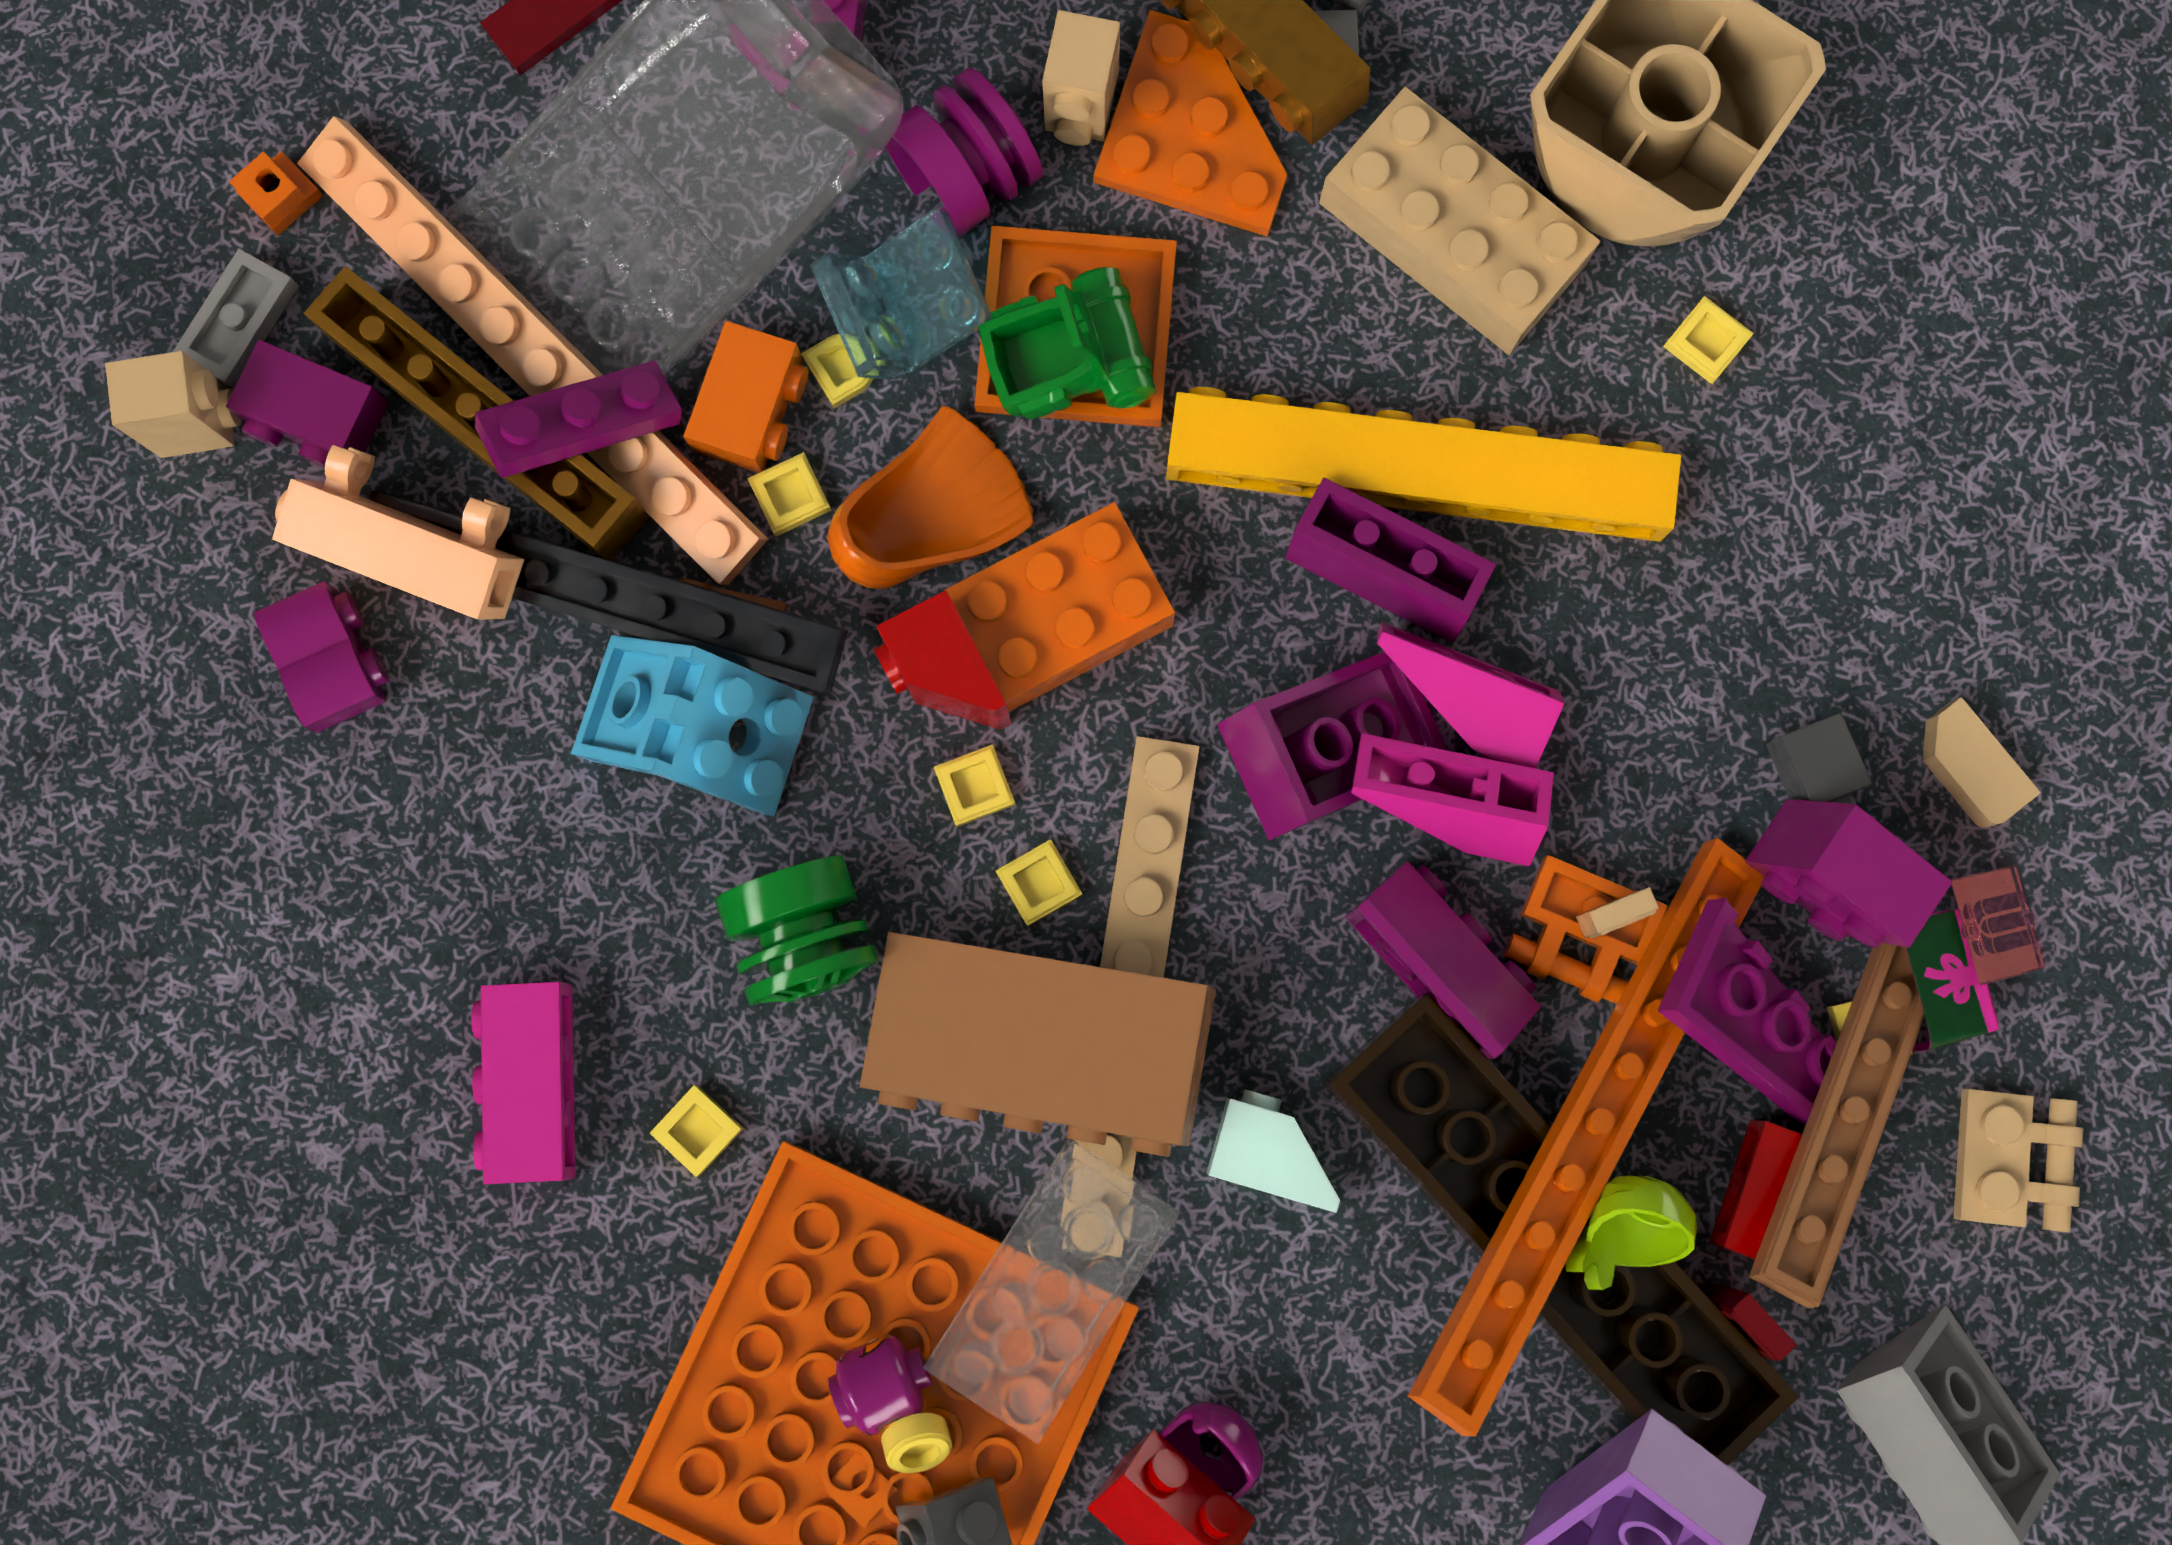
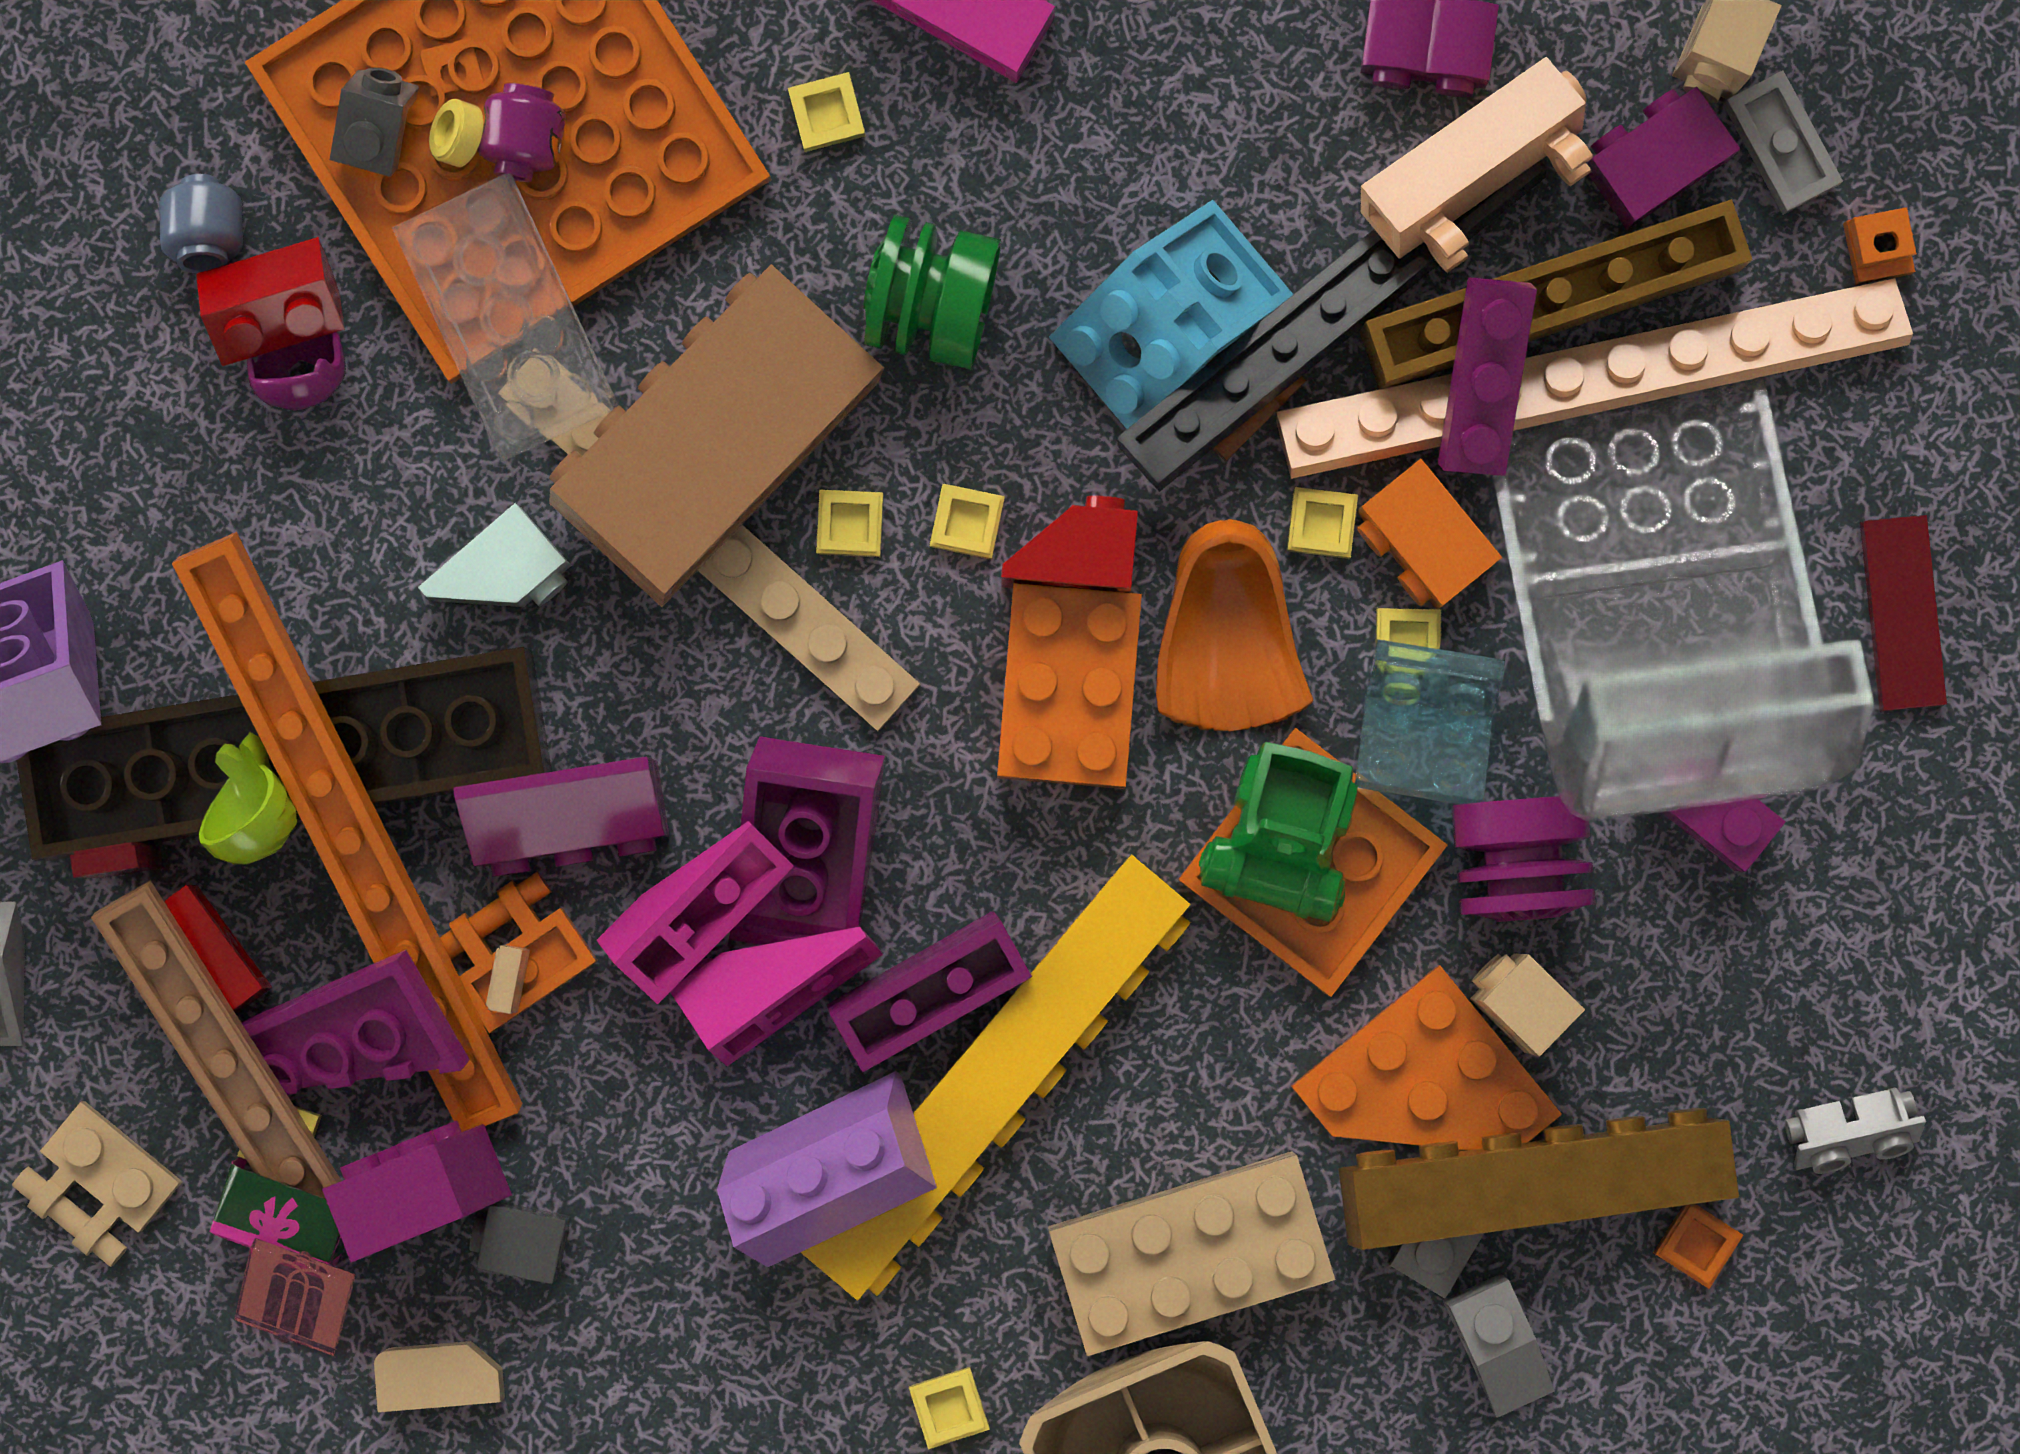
camera: 120 degrees right, 5 degrees up
none -> medium lavender slope [717,1071,937,1267]

